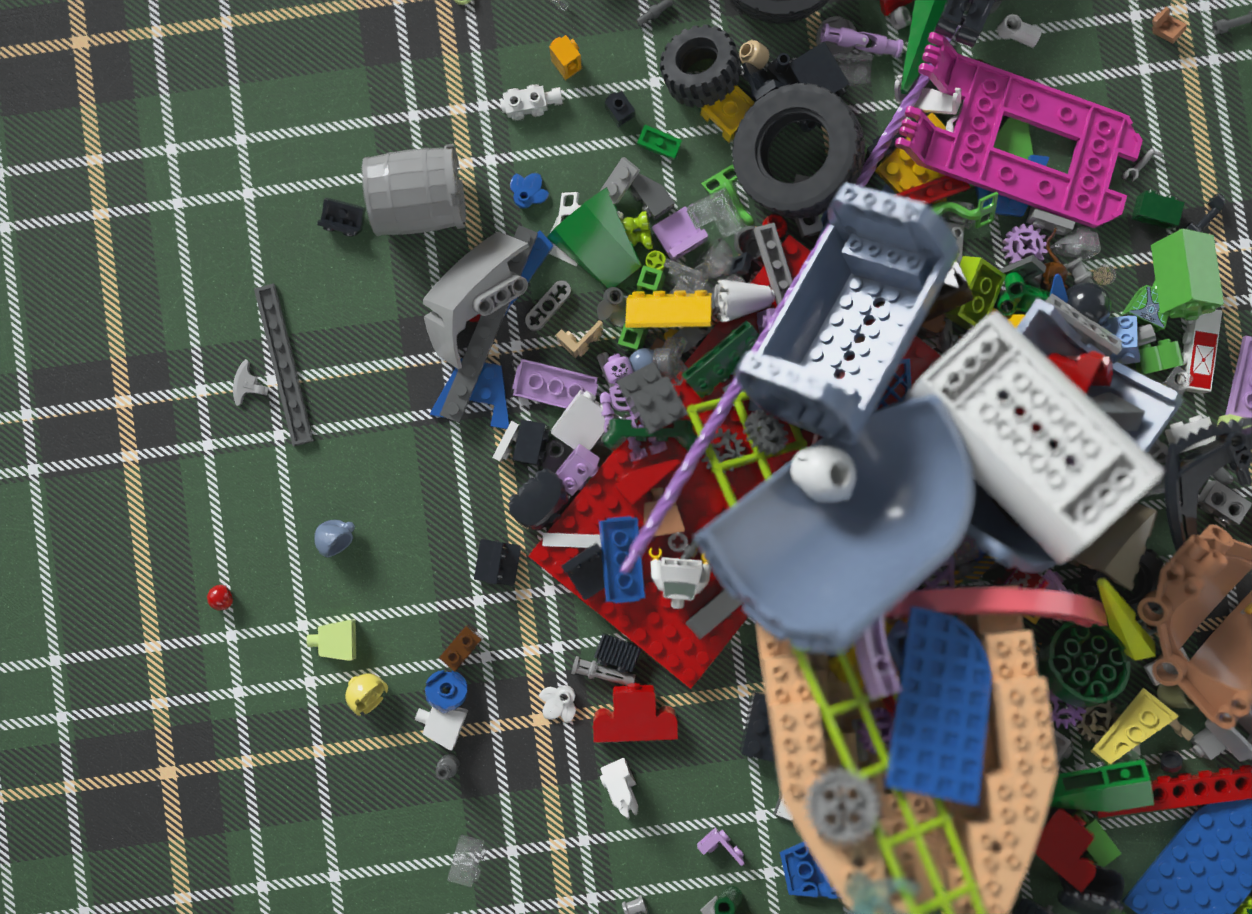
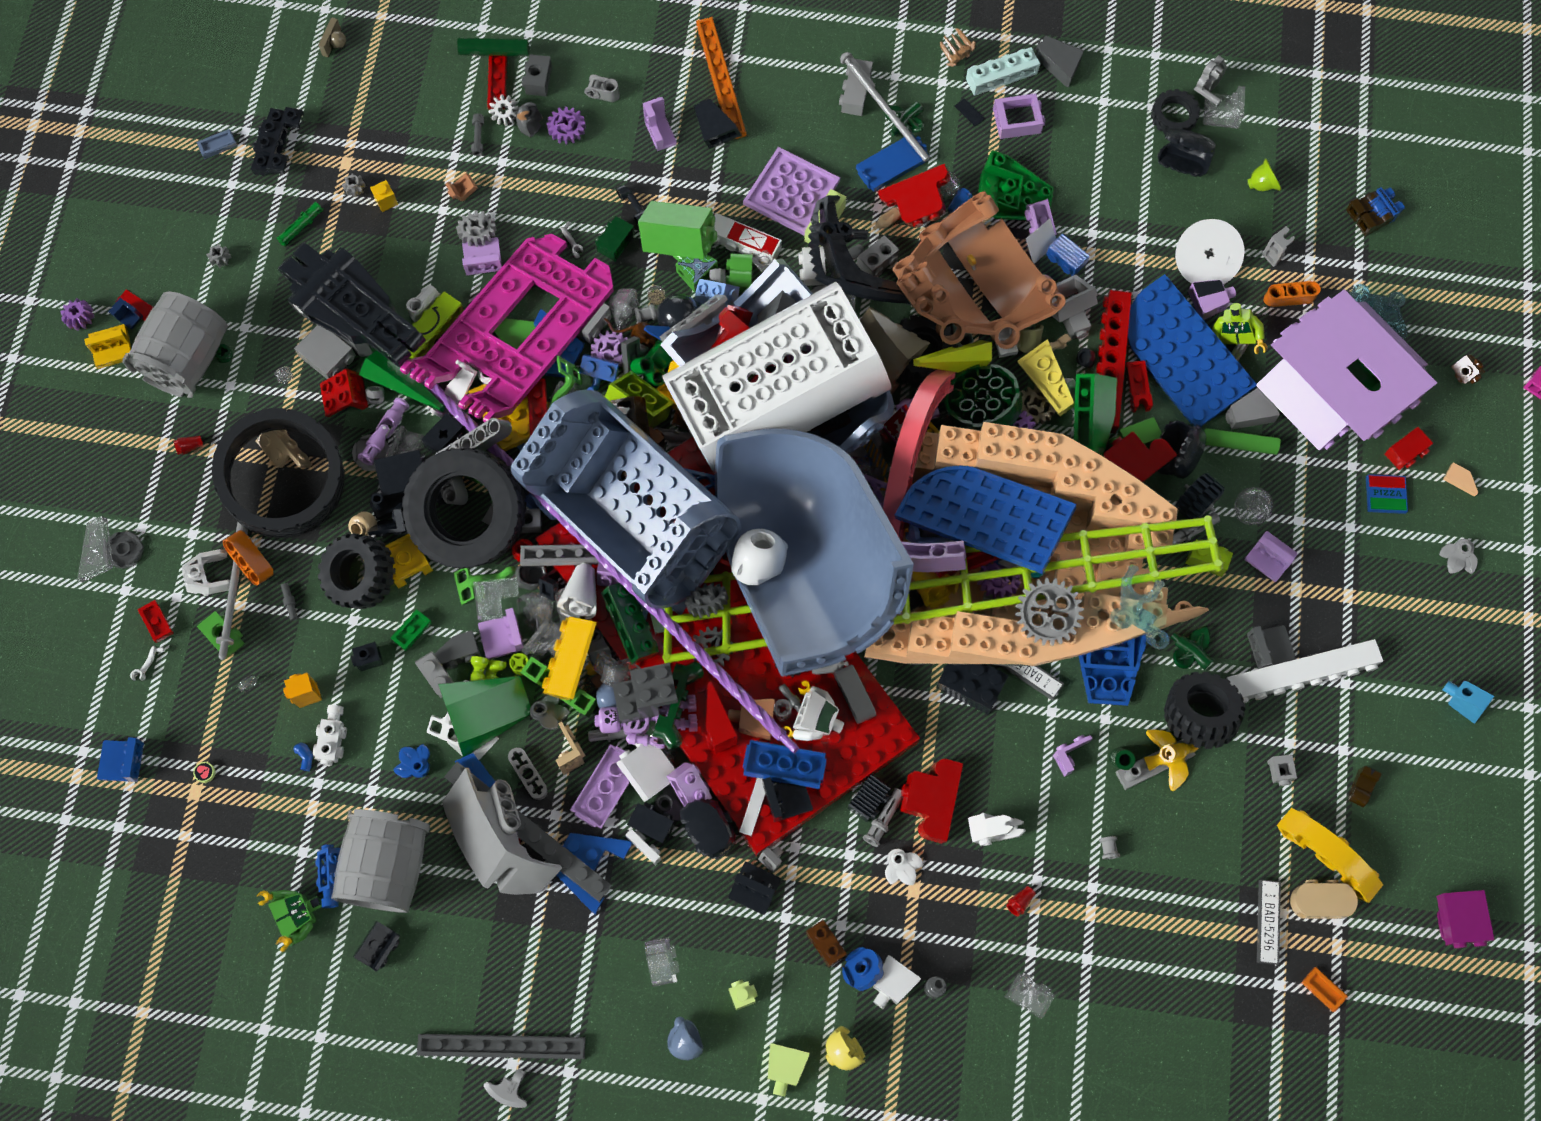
camera: 75 degrees left, 15 degrees down
none -> bright green torso [257,890,322,952]
none -> blue arm [293,743,313,771]
none -> blue brick [315,845,341,908]
none -> lime brick [409,291,464,359]
none -> black brick [421,413,466,454]
none -> light grey beam [436,418,512,505]
none -> light grey gear [456,210,497,247]
none -> lavender bracket [462,237,502,276]
none -> blue plate [579,354,620,391]
none -> clear brick [644,937,680,987]
none -> yellowish green brick [729,979,758,1010]
none -> light grey tile [758,846,783,873]
none -> red cone [1006,886,1036,916]
none -> red plate [1125,361,1153,413]

